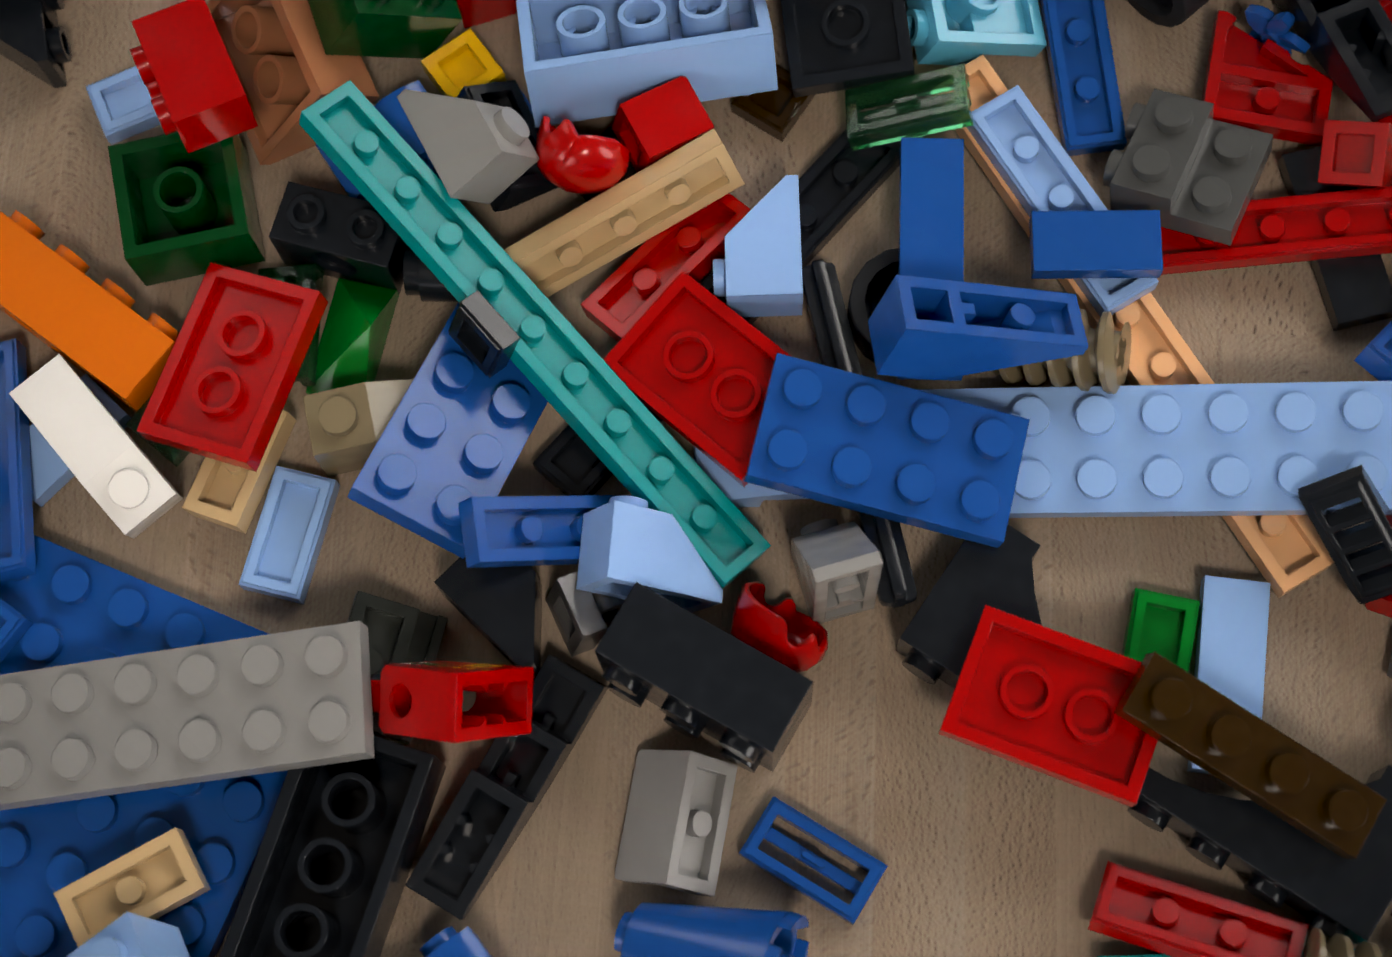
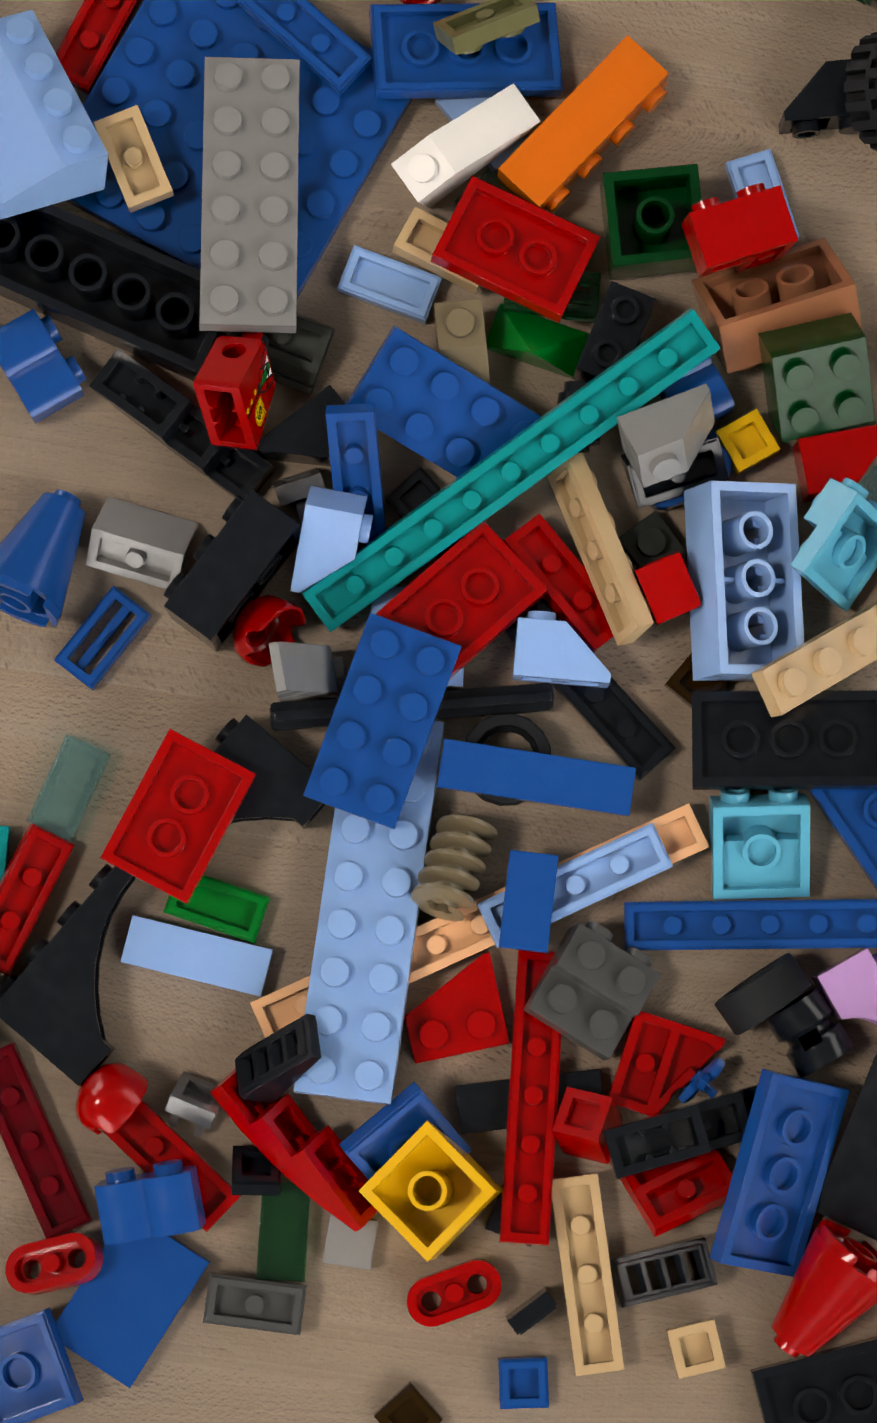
camera: 85 degrees right, 10 degrees up
black tile [448,290,520,378] -> none
red hair [535,116,629,193] -> none
clear green tile [845,64,973,151] -> none
blue slope [868,274,1089,380] -> none
dark brown plate [1114,652,1388,859] -> none
none -> clear light blue tile [26,734,111,842]
none -> red wing [405,952,509,1064]

